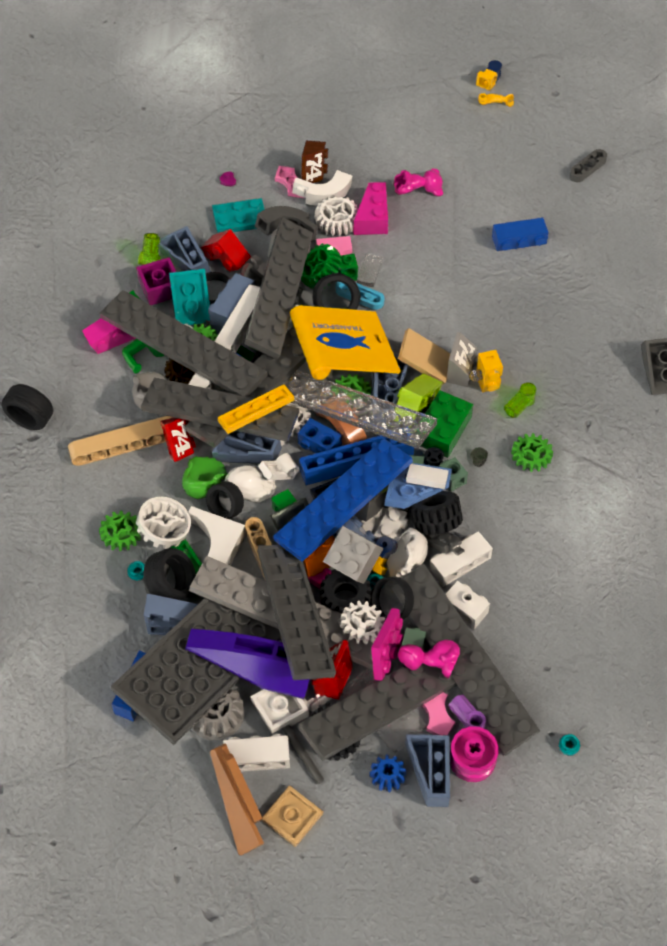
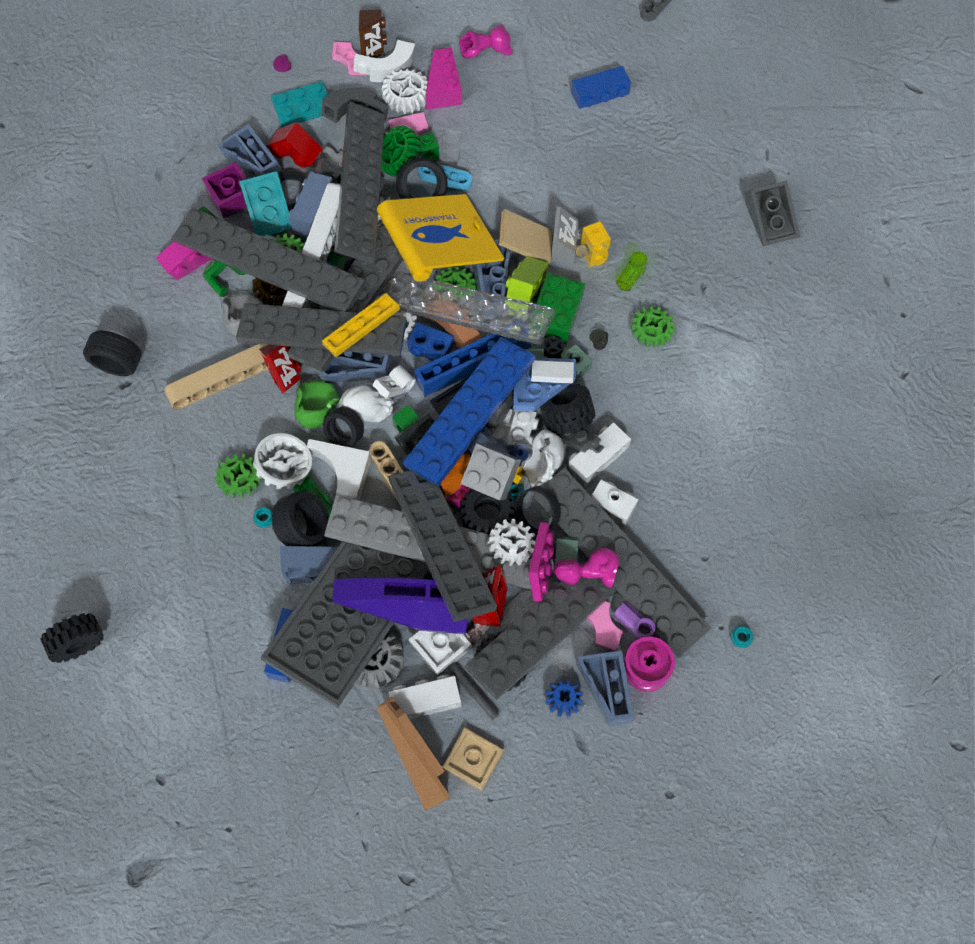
camera: 10 degrees left, 10 degrees up
clear neon green piece [138,233,161,265] -> none

